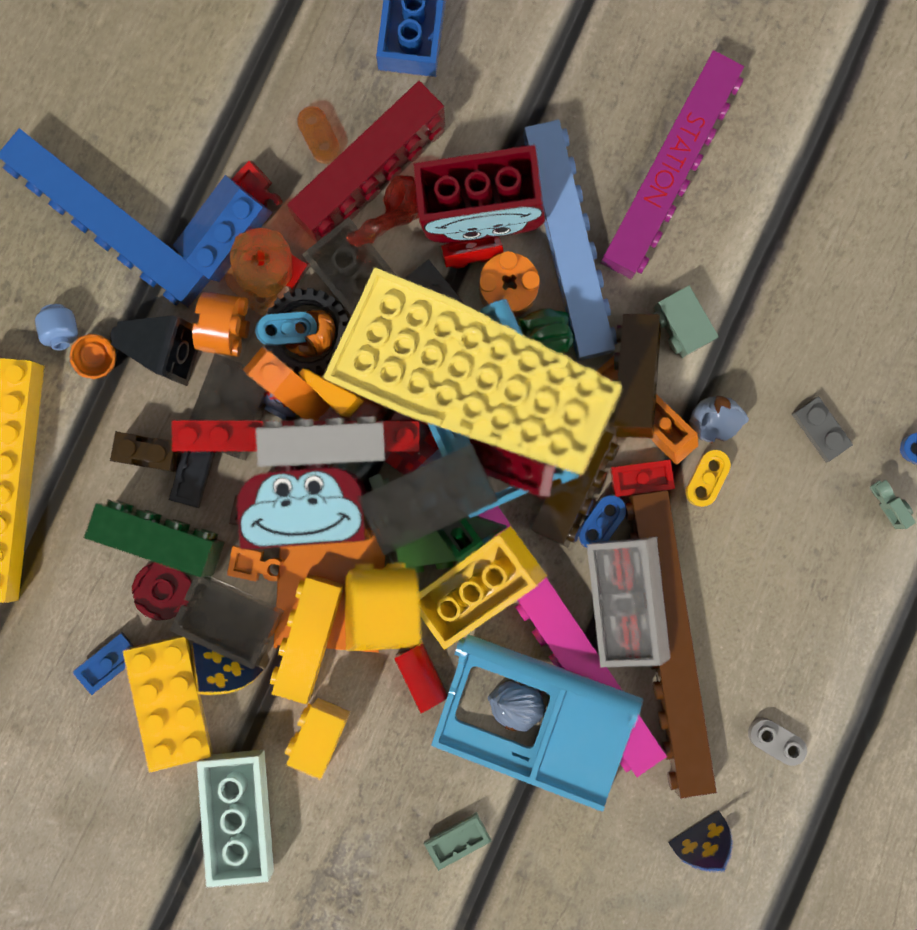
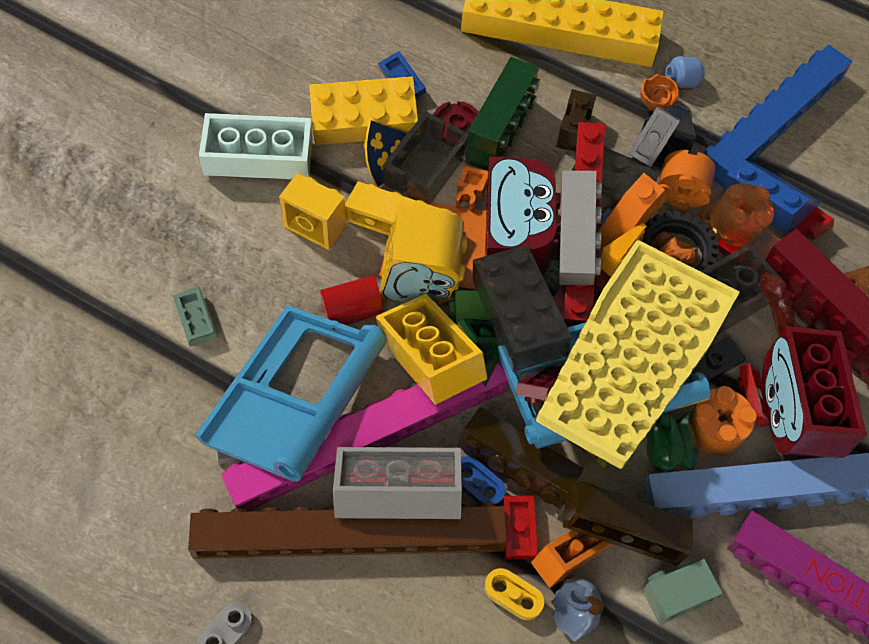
camera: 95 degrees right, 25 degrees down
black plate [168,451,216,508] -> none
dark azure plate [255,312,317,346] -> none
sand blue hair [487,680,546,732] -> none
dark blue shield [668,810,733,871] -> none
none -> plate [628,106,680,167]

